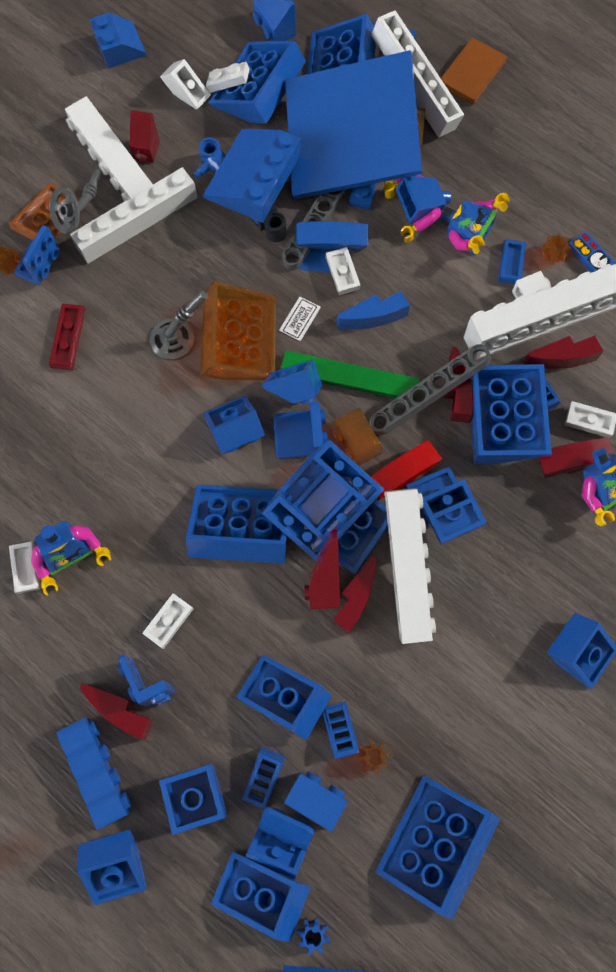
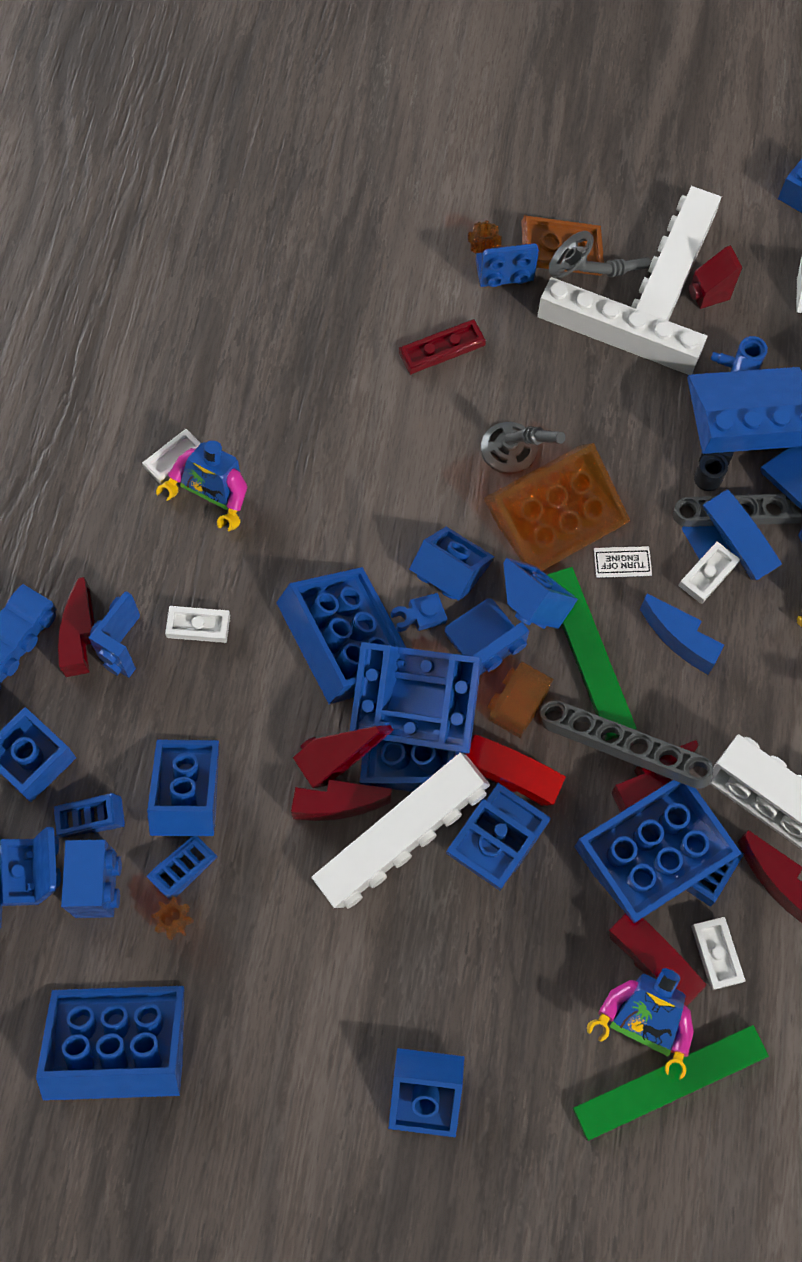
camera: 55 degrees right, 5 degrees down
none -> blue plate [390,593,447,632]

